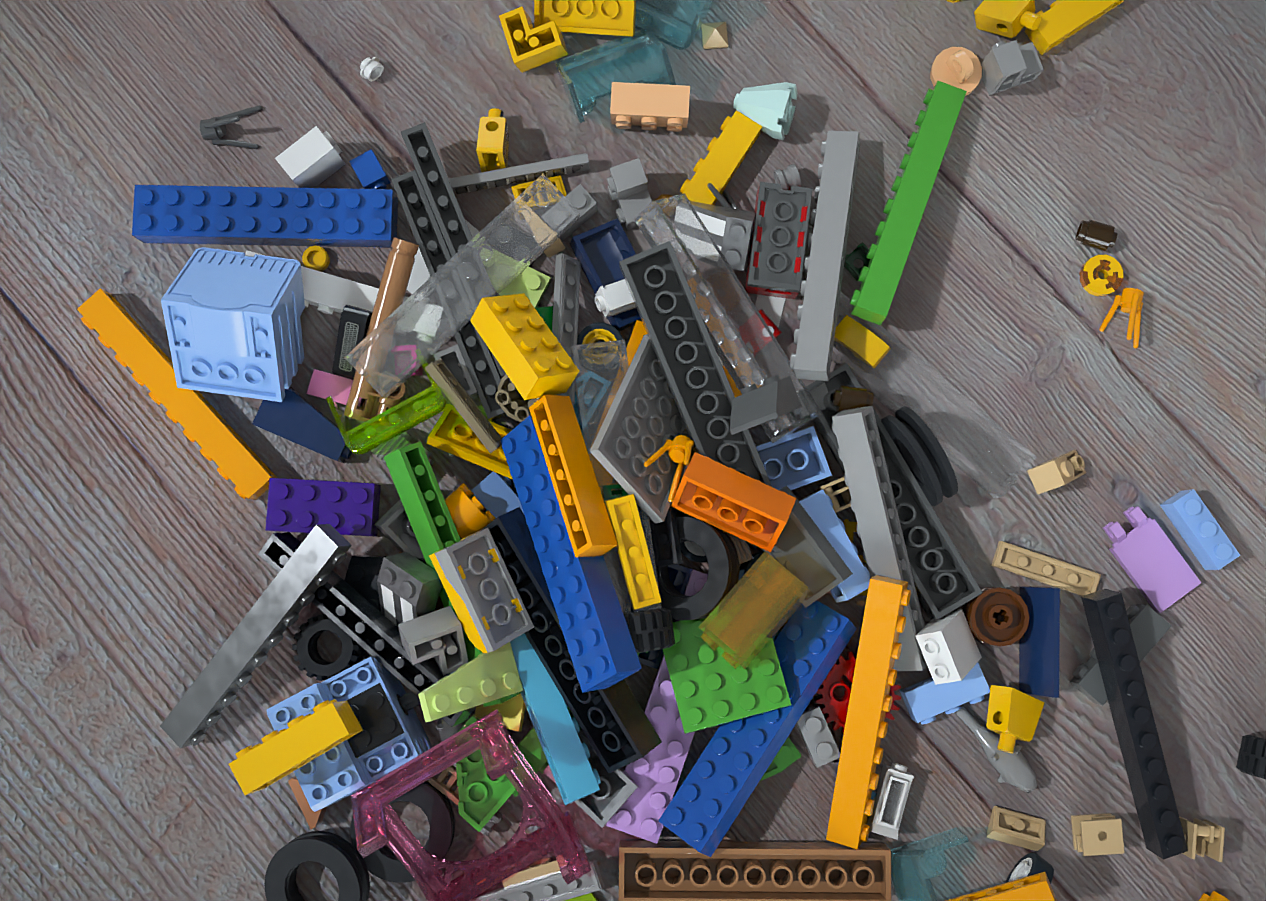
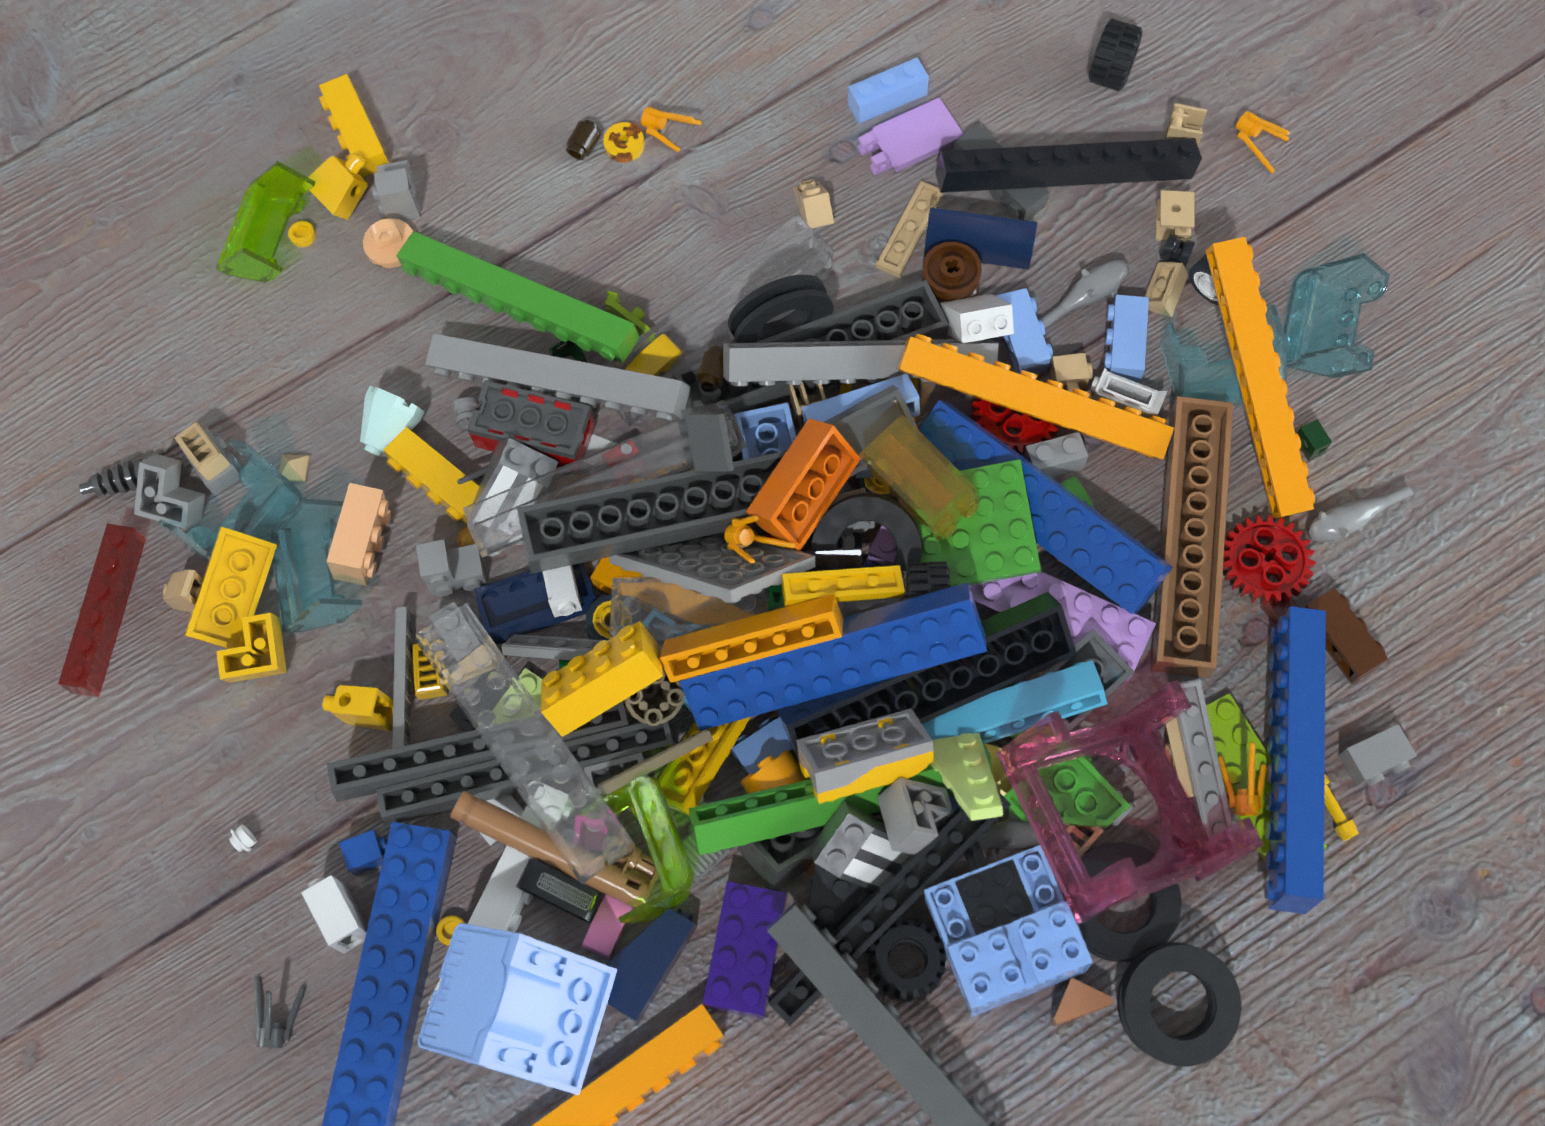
camera: 80 degrees left, 15 degrees down
yellow brick [229,699,363,795] -> none
yellow torso [986,685,1044,754] -> none
none -> lime piece [604,291,655,341]
none -> tan brick [1049,353,1093,399]
none -> light blue brick [1103,294,1149,382]
none -> black wheel [1160,234,1195,268]

